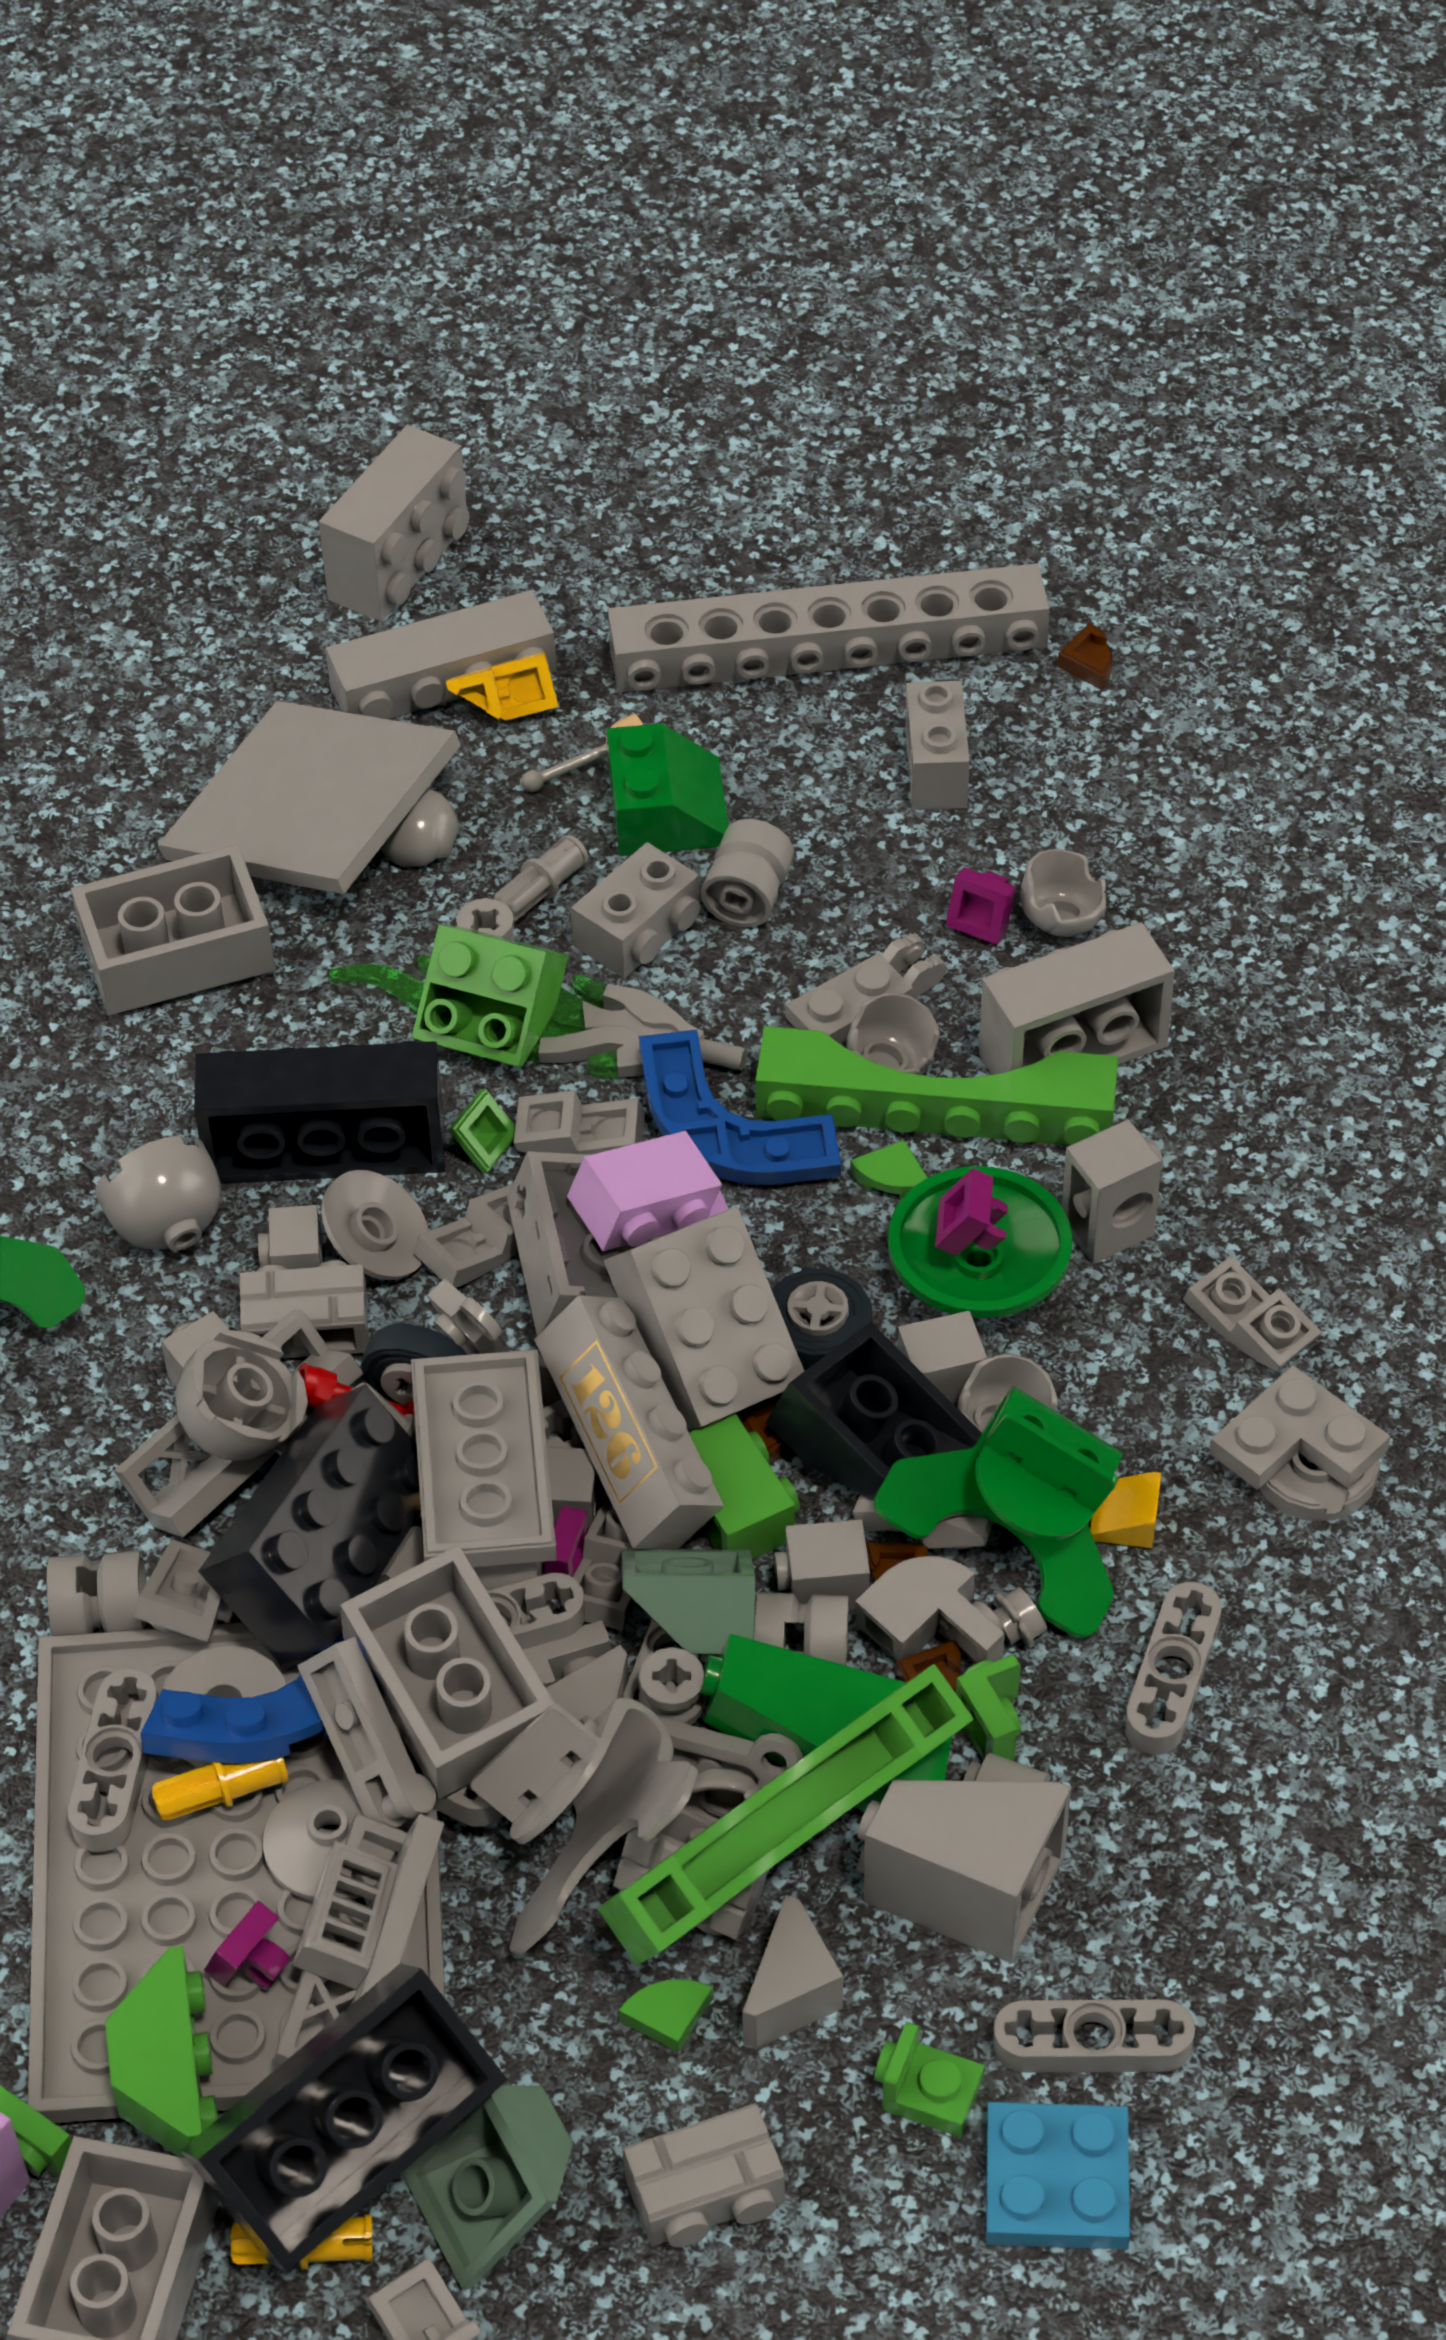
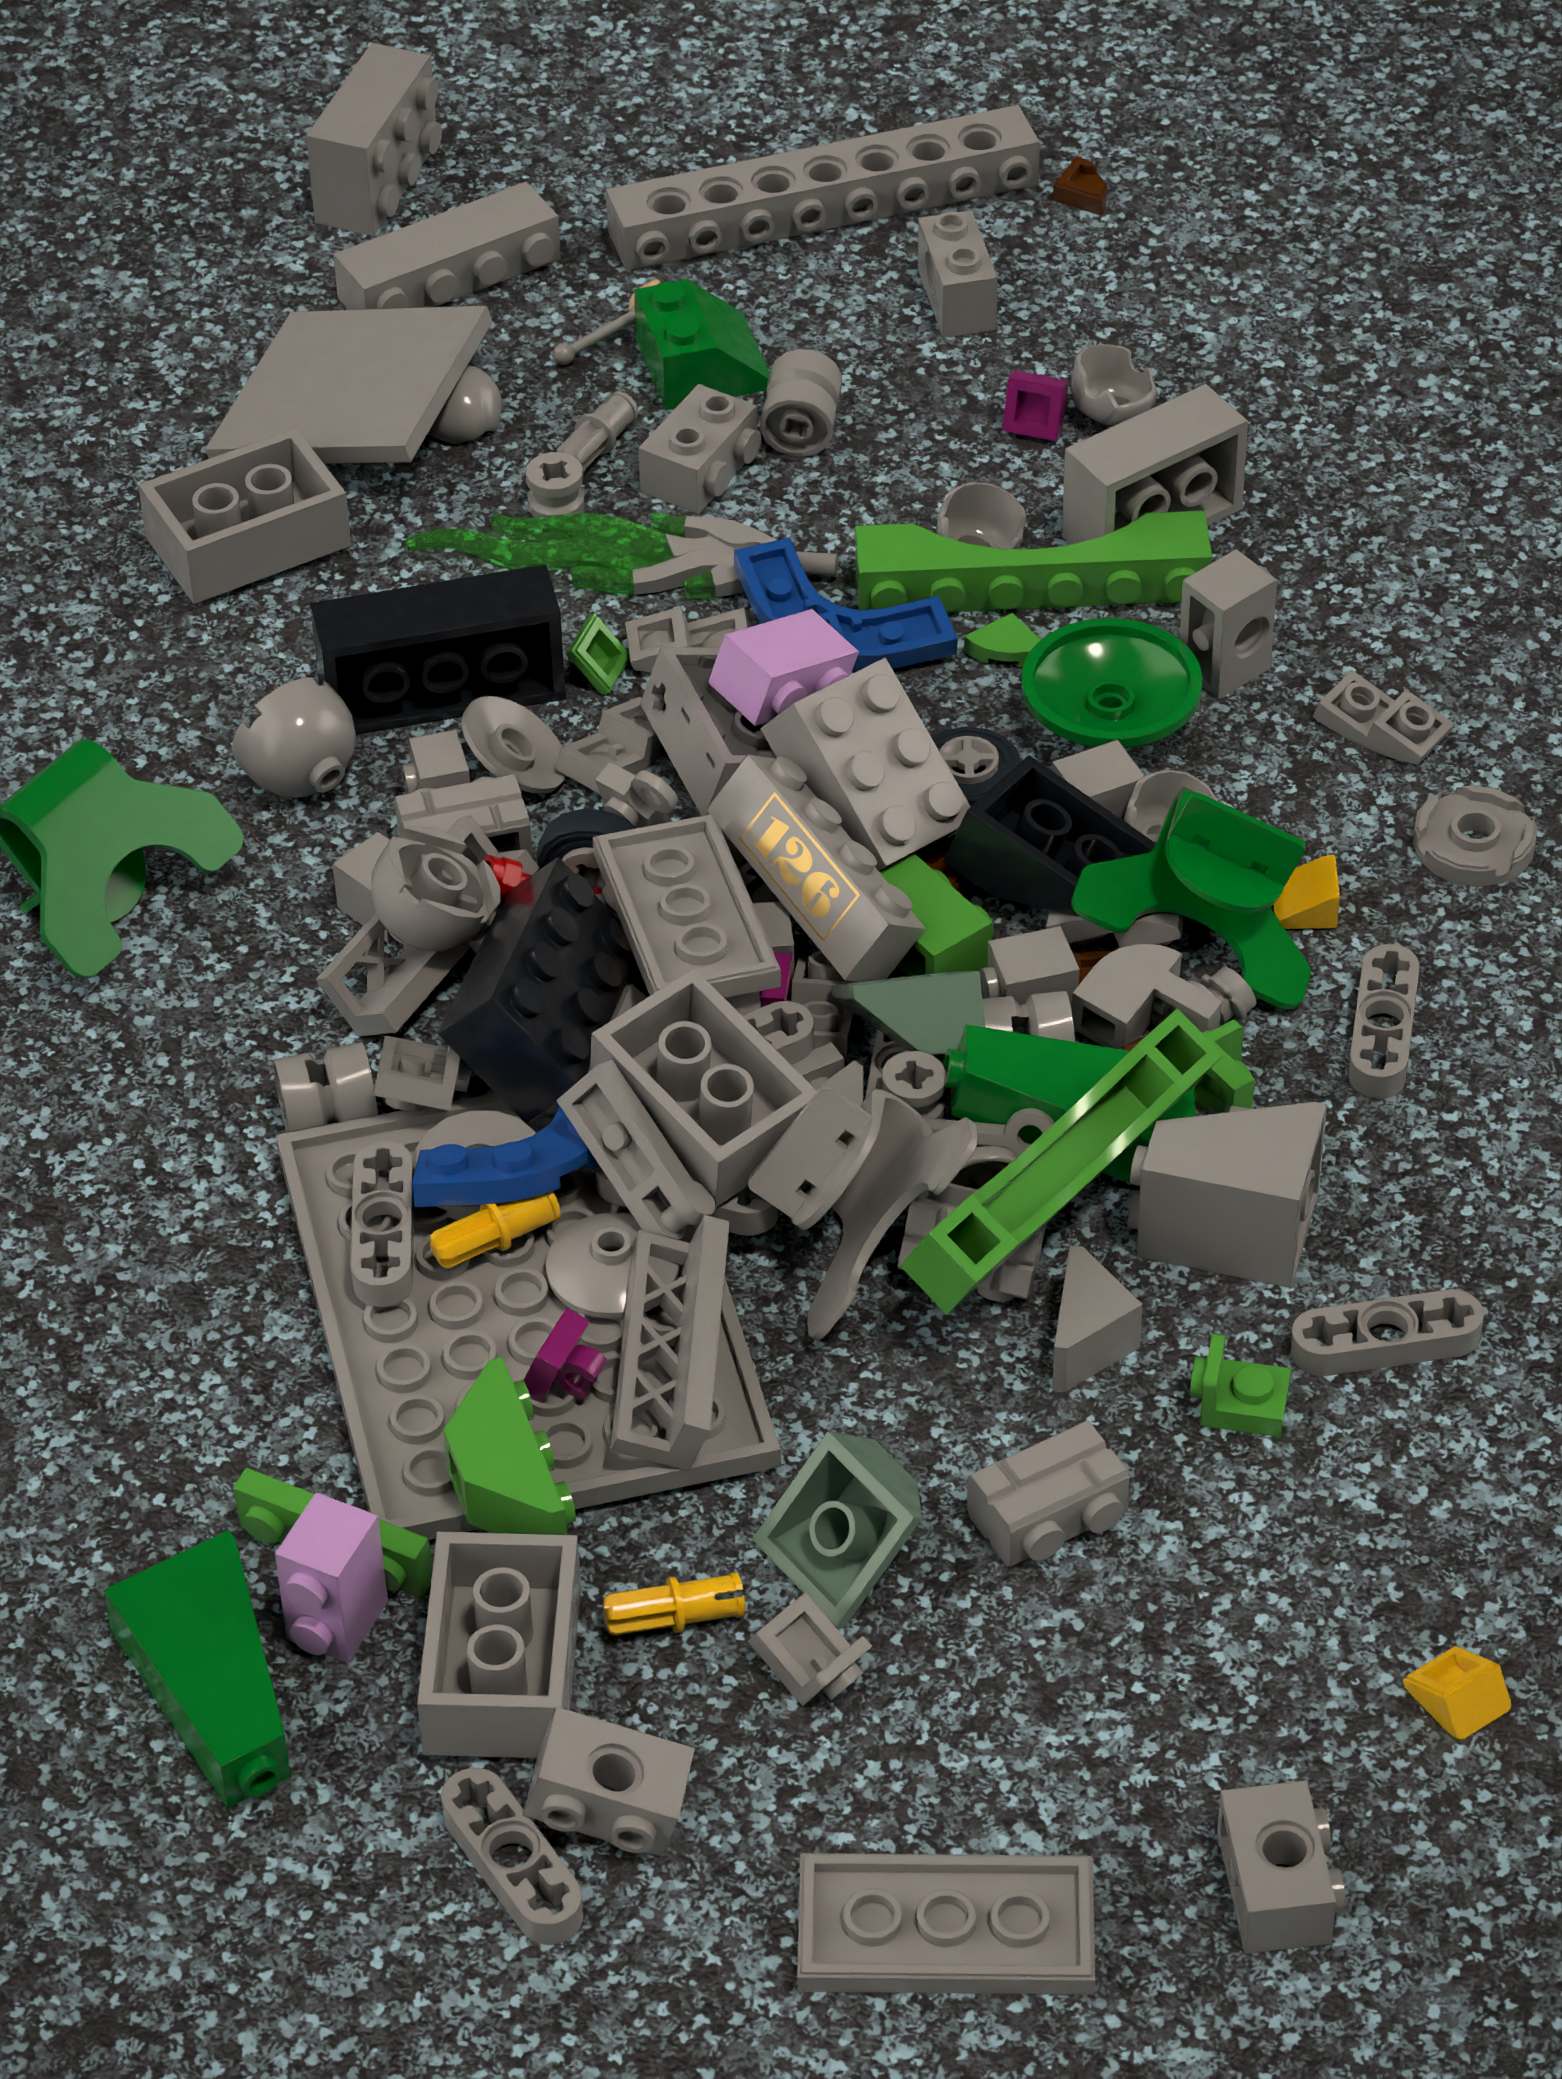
camera: 10 degrees left, 5 degrees down
black brick [181,1963,508,2273] -> none
light grey slope [292,1841,398,1990] -> none
bright green slope [411,924,569,1067] -> none
yellow slope [446,651,559,721] -> none
bright green tile [619,1979,713,2053] -> none
light grey hinge [785,933,948,1044] -> none
magenta tile [935,1168,1008,1256] -> none
dark azure plate [986,2102,1130,2249] -> none
light grey plate [1209,1365,1390,1490] -> none

